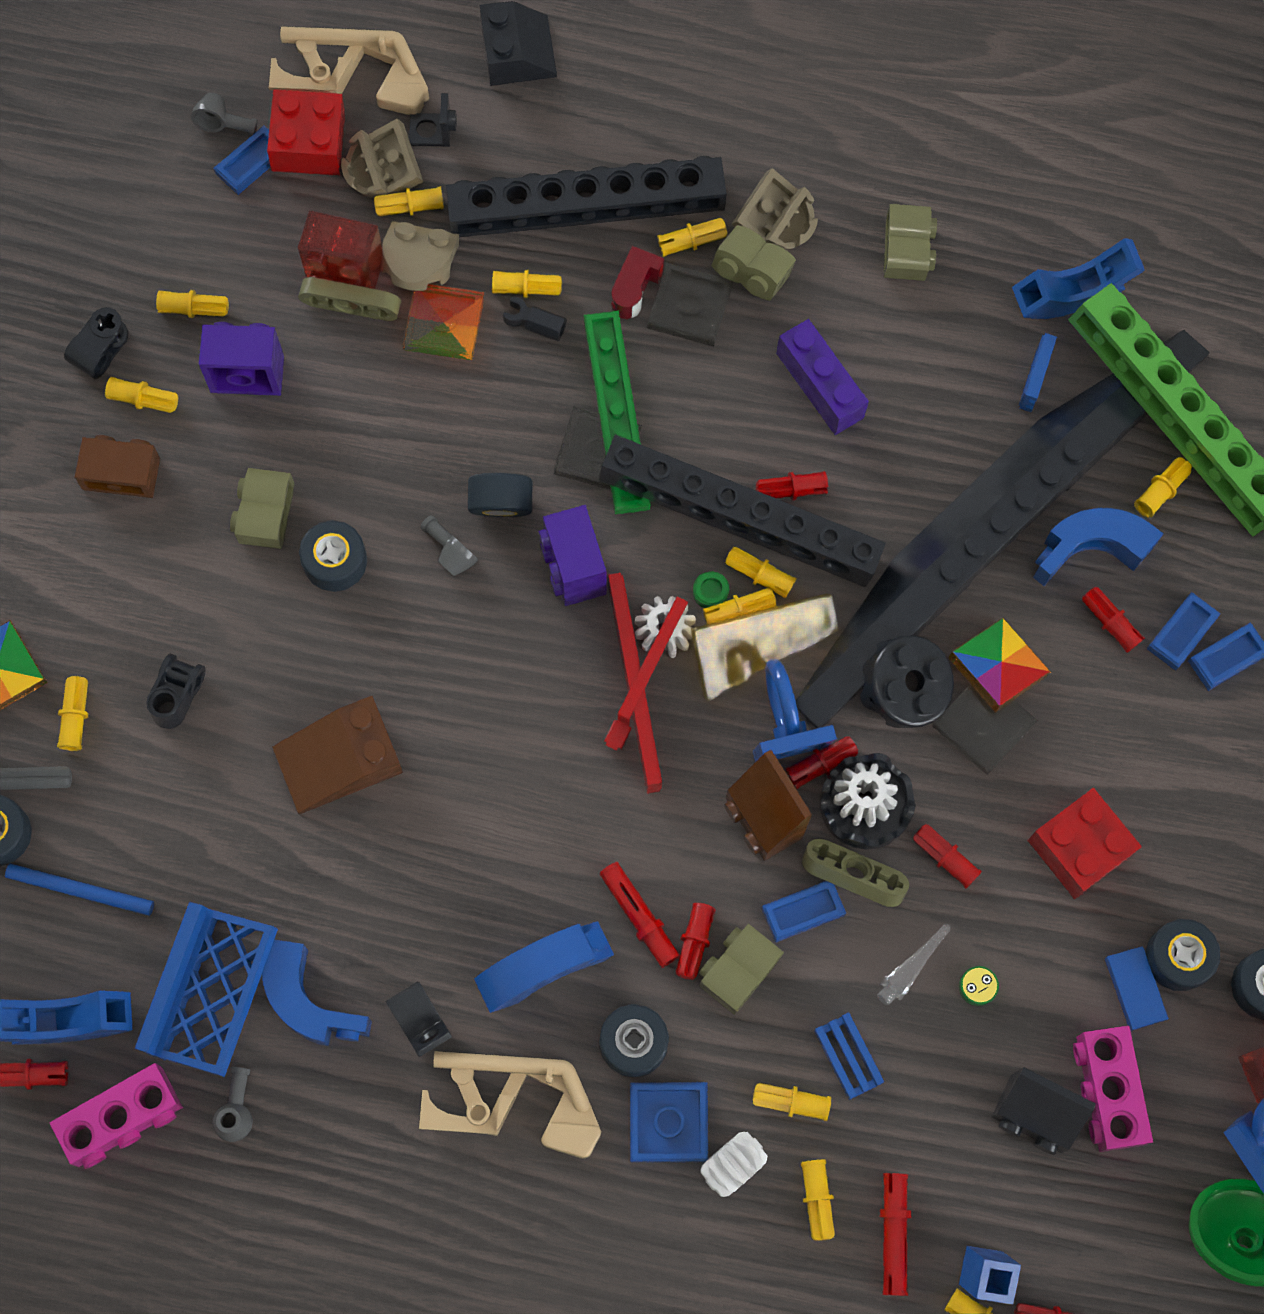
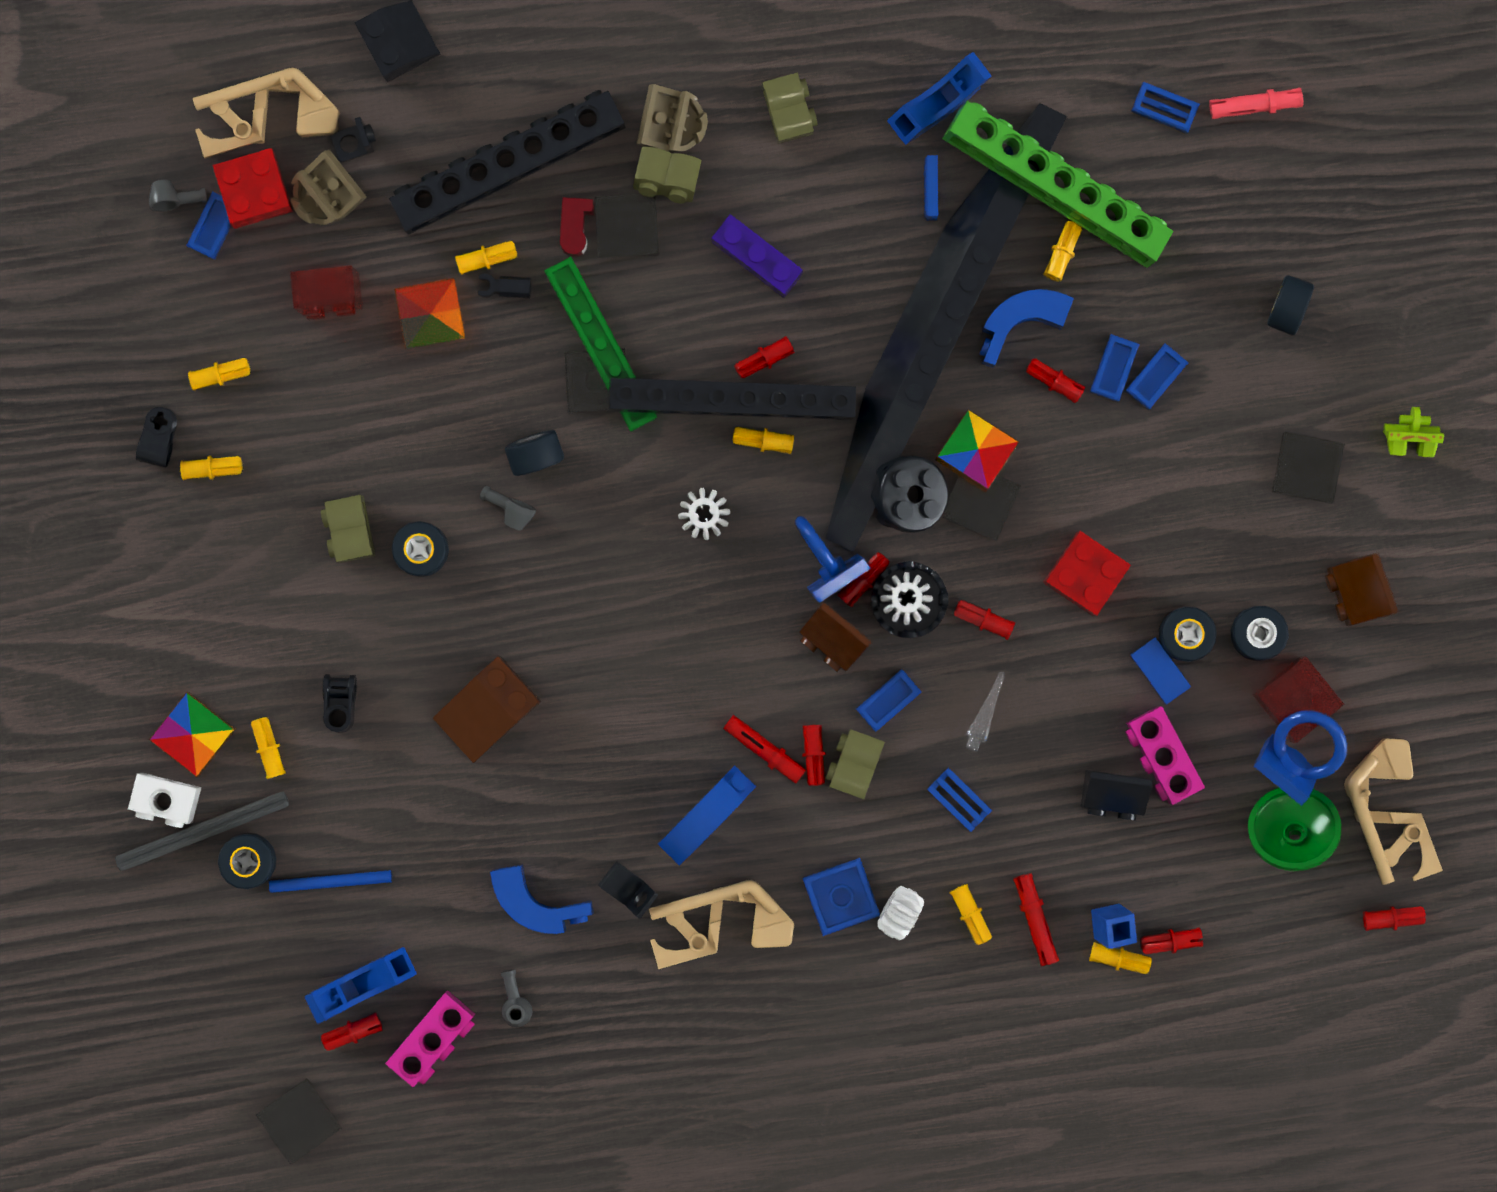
camera: 10 degrees left, 15 degrees up
reddish brown brick [75,435,160,498] -> none
blue fence [134,902,278,1077] -> none
dark purple brick [199,322,284,396] -> none
olive beam [298,277,401,321] -> none
yellow axle [374,186,444,216] -> none
dark tan slope [381,221,459,291] -> none
dark purple brick [539,505,607,606] -> none
black wheel [599,1004,669,1078] -> none
red piece [604,597,688,751] -> none
red tile [608,573,662,794] -> none
yellow axle [657,218,727,257] -> none
clear yellow wing [691,593,838,701] -> none
green tile [693,571,729,608] -> none
yellow axle [703,588,776,631] -> none
yellow axle [753,1083,831,1121] -> none
olive beam [802,839,909,907] -> none
tile [959,966,999,1006] -> none

